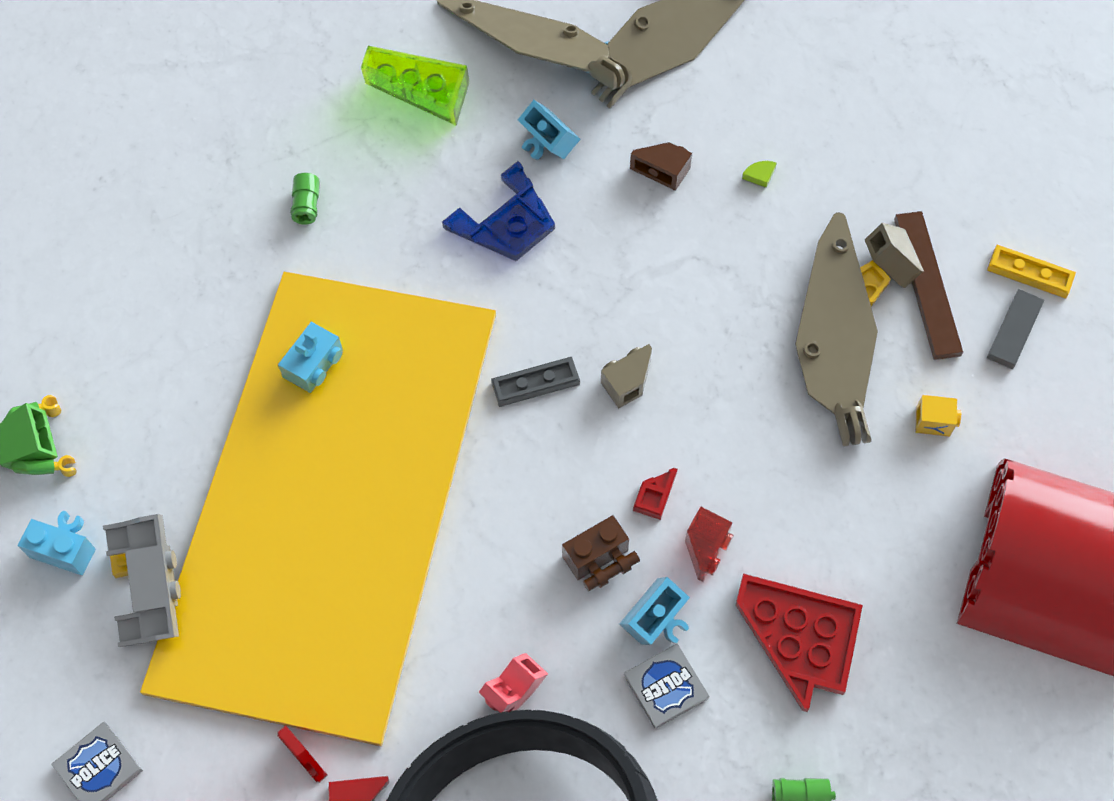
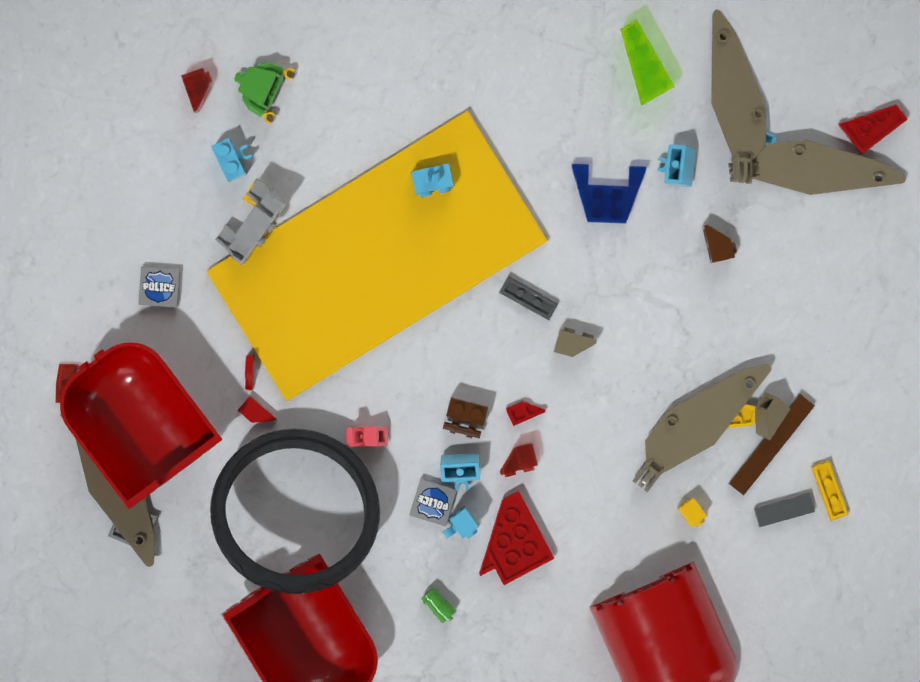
camera: 45 degrees right, 25 degrees up
bright green piece [290,173,320,225] -> none
lime tile [742,161,777,188] -> none
none -> medium azure brick [443,506,479,539]

